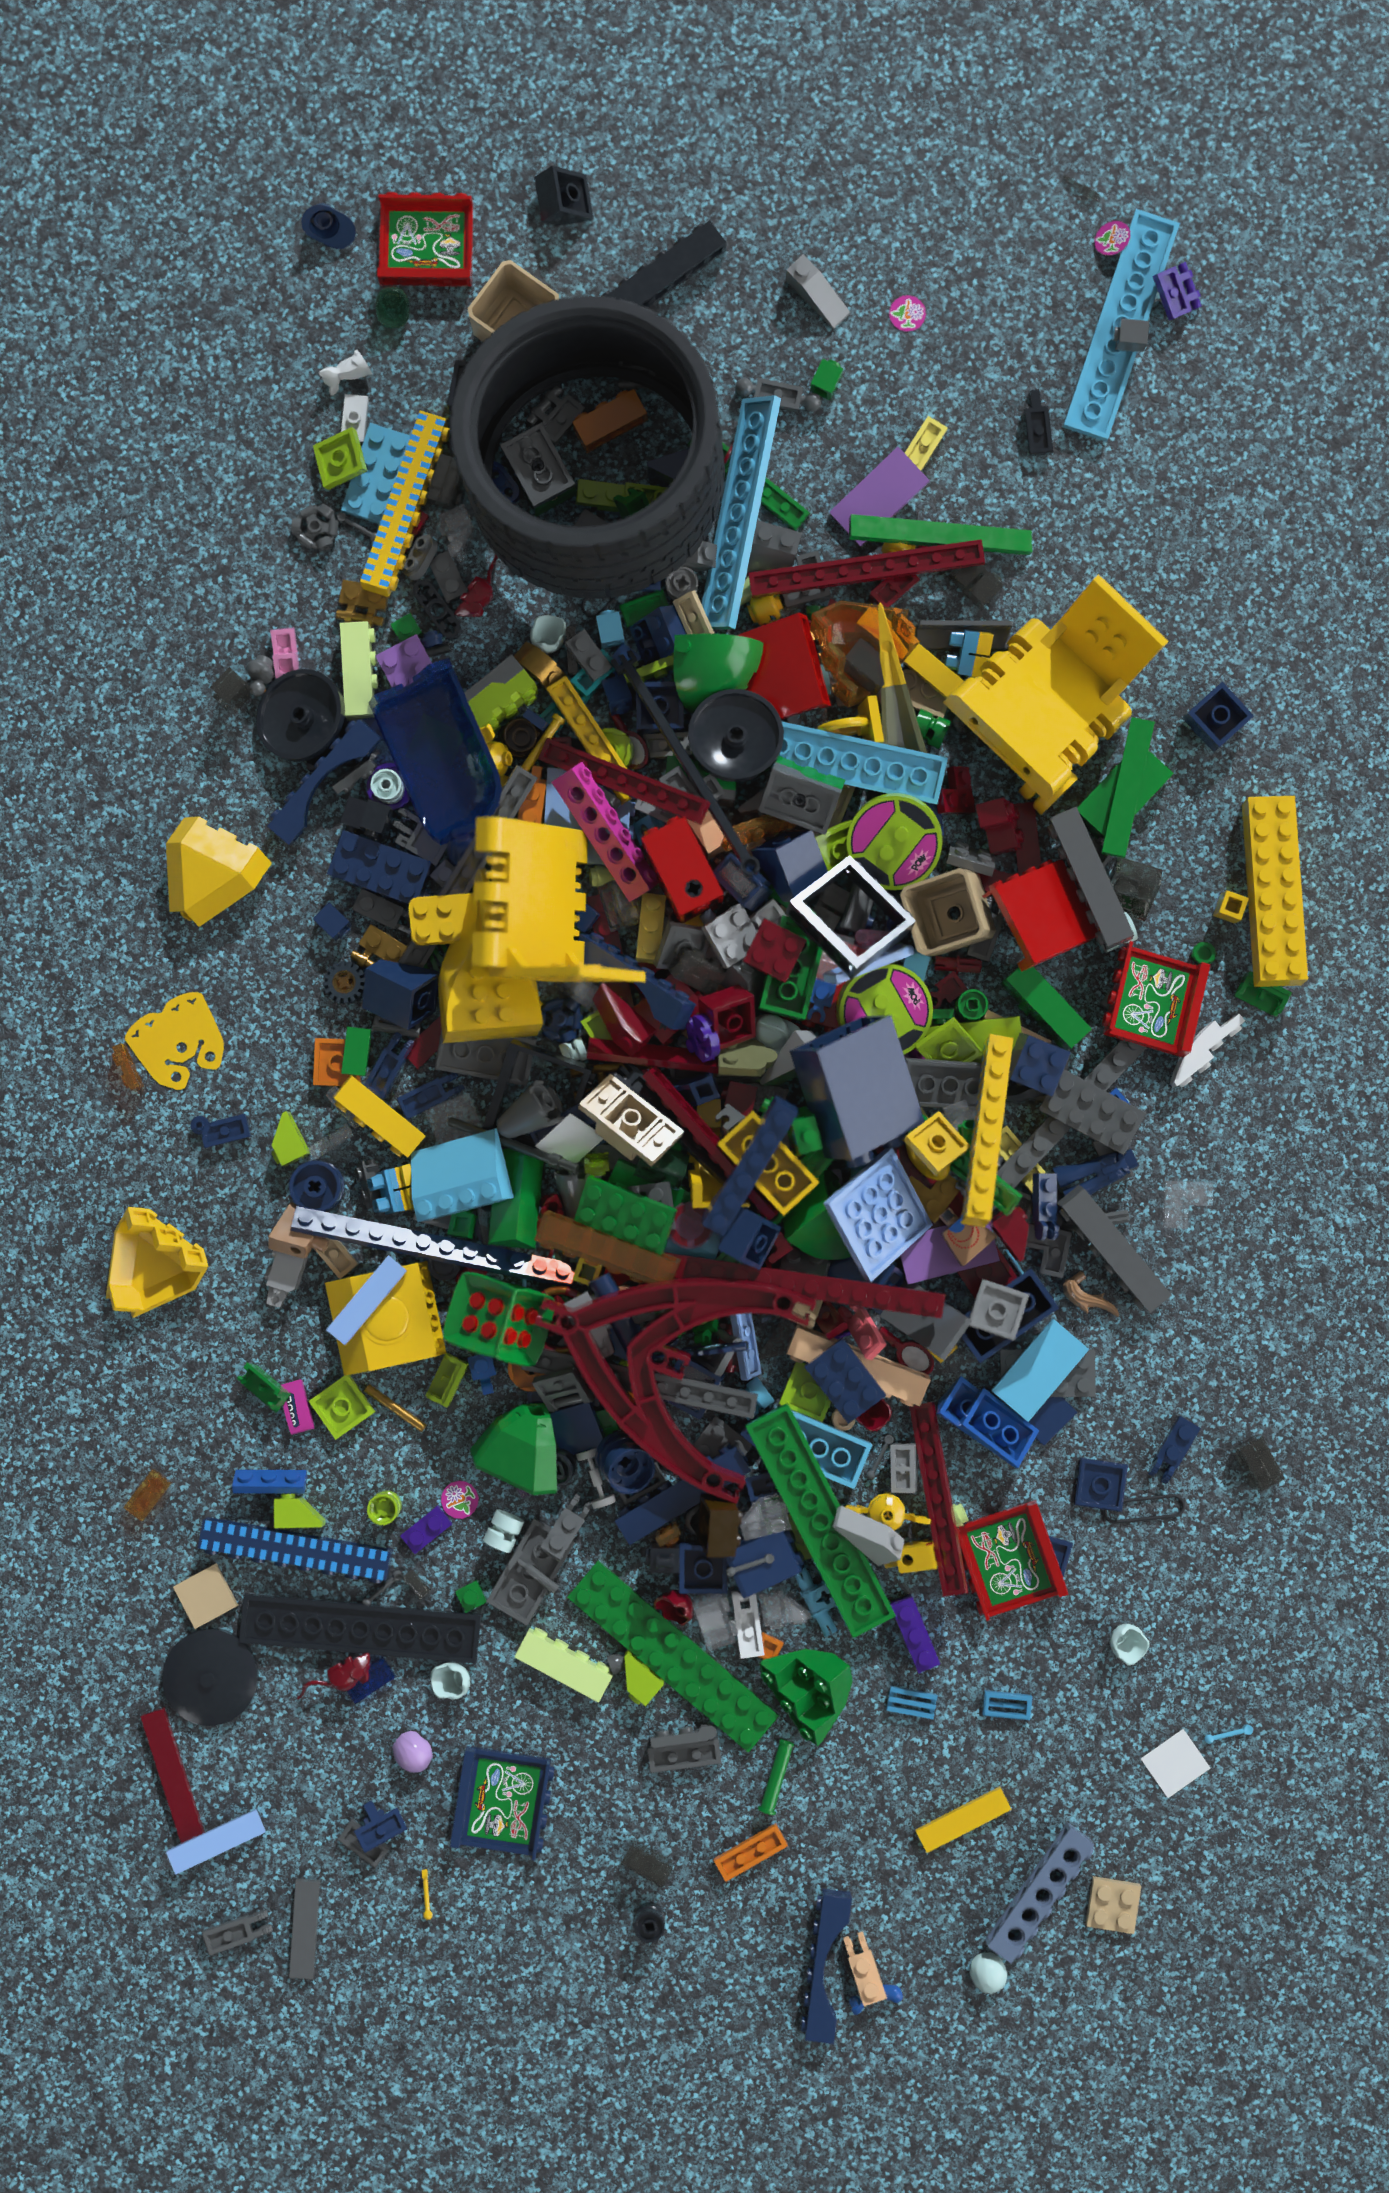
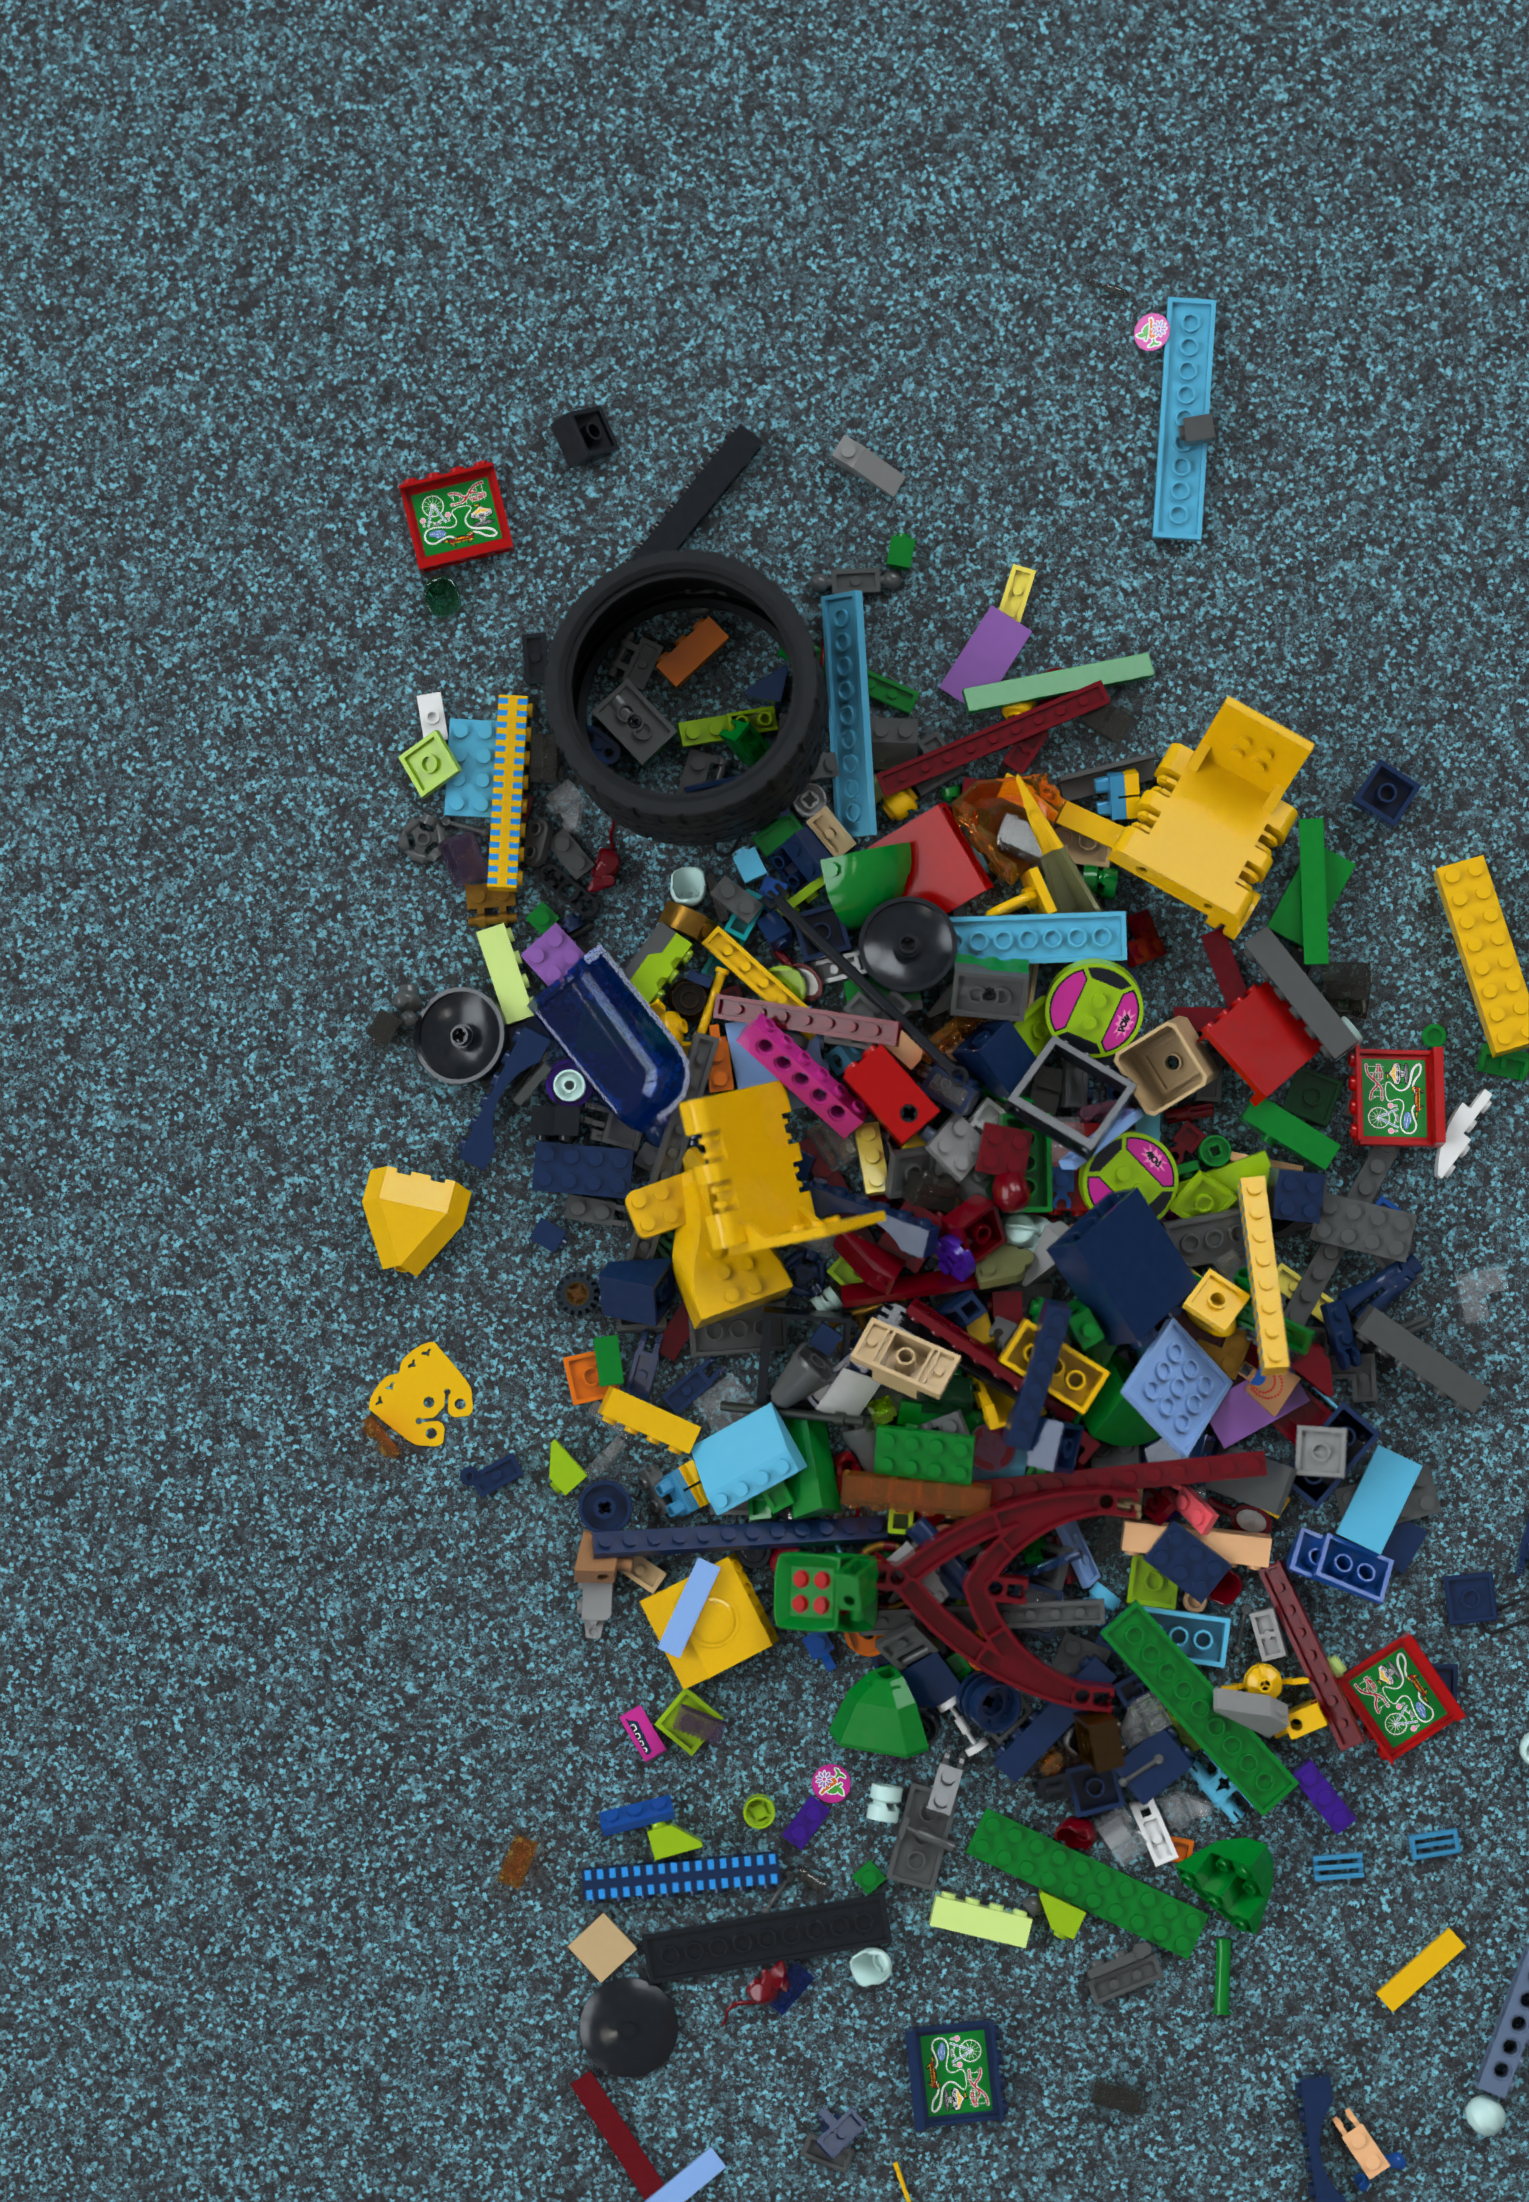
camera: 10 degrees left, 0 degrees up
yellow panel [105,1207,209,1318] -> none
green hinge [237,1362,291,1413] -> none
bright pink slope [270,627,299,679] -> none
dark blue piece [301,203,356,249] -> none
white animal [319,350,372,395] -> none
pearl gold plate [350,924,407,969] -> none
pearl gold bar [364,1384,427,1433] -> none
lavender hair [392,1731,433,1773] -> none
lime hinge [425,1352,469,1408] -> none
tan plate [468,260,559,342] -> none
yellowish green cone [589,865,616,888] -> none
black wheel [634,1902,665,1943] -> none
orange plate [714,1823,788,1882] -> none
sticker [889,295,926,332] -> none
dark grey plate [946,841,995,877] -> none
dark red brick [976,798,1024,856] -> none
black hinge [1024,389,1053,457] -> none
medium nougat piece [1063,1271,1119,1317] -> none
dark purple plate [1153,262,1202,321] -> none
yellow brick [1213,890,1249,924] -> none
none -> clear purple brick [439,831,488,888]
none -> brick [672,1703,727,1746]
none -> green plate [761,1480,796,1514]
none -> dark blue tile [808,1322,843,1357]
none -> green torso [835,1557,877,1621]
none -> dark red hair [992,1171,1031,1213]
none -> dark green tile [1281,1066,1344,1128]

